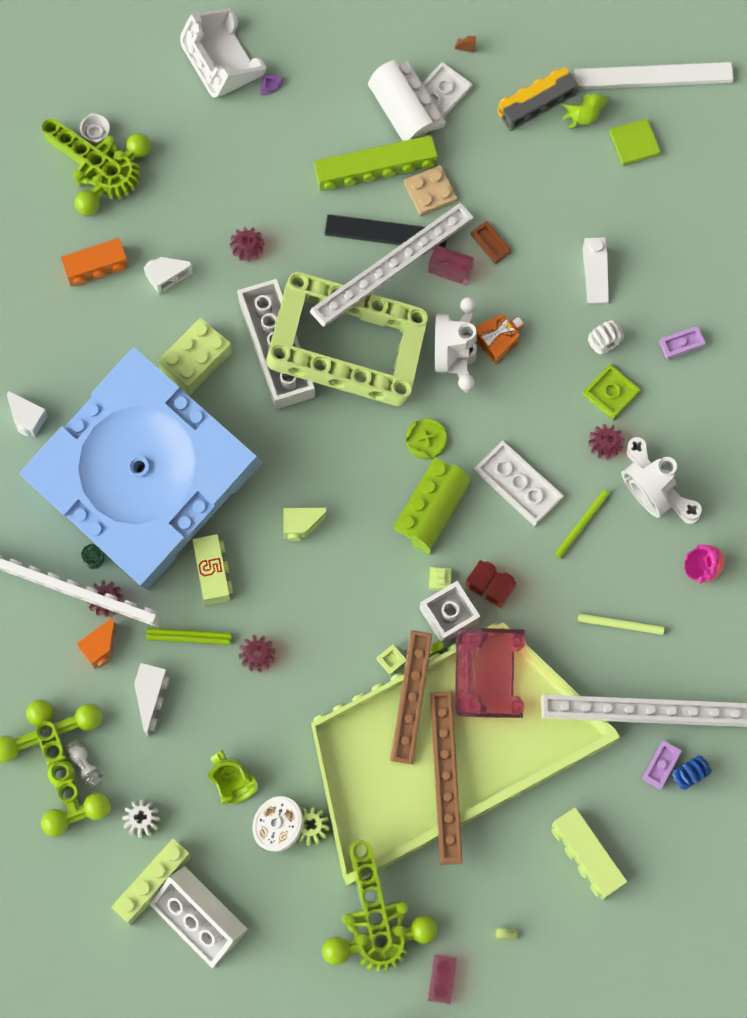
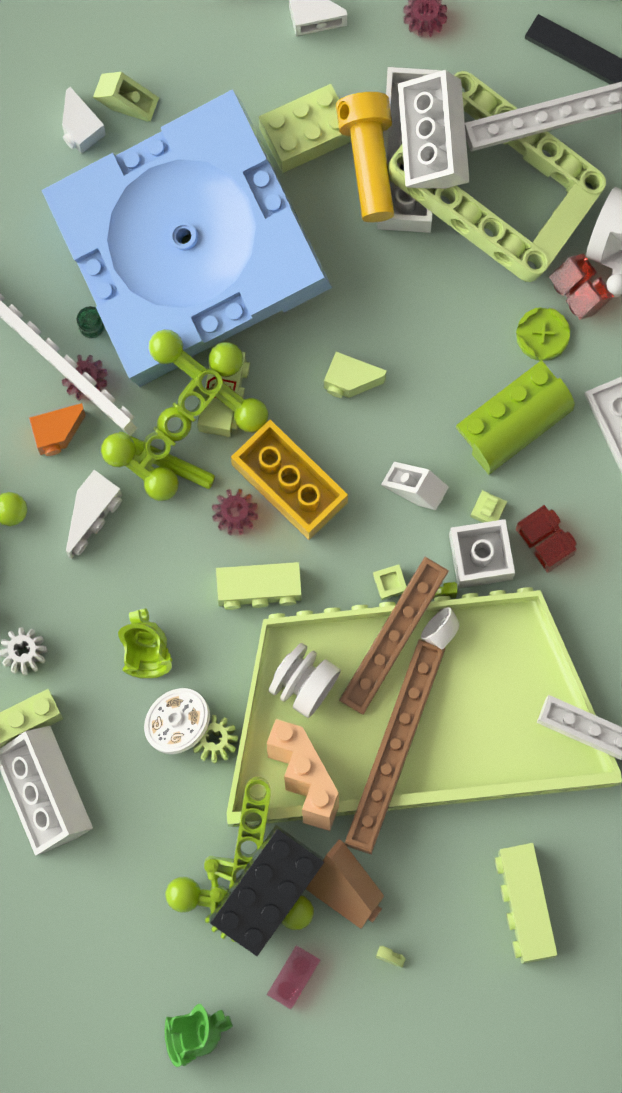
camera: 25 degrees right, 5 degrees up
clear pink windscreen [455,628,525,718] -> none
none -> yellowish green slope [93,72,159,121]
none -> lime piece [101,329,269,501]
none -> black brick [209,825,324,956]
none -> yellowish green brick [216,562,301,610]
none -> yellow brick [231,420,348,540]
none -> light nougat brick [267,719,339,831]
none -> white wheel [269,643,341,718]
none -> medium nougat slope [306,839,384,929]
none -> yellow piece [336,92,394,223]
none -> white slope [381,462,449,510]
none -> white slope [398,70,469,189]
none -> white hat [421,607,459,650]
none -> clear red piece [549,254,614,320]

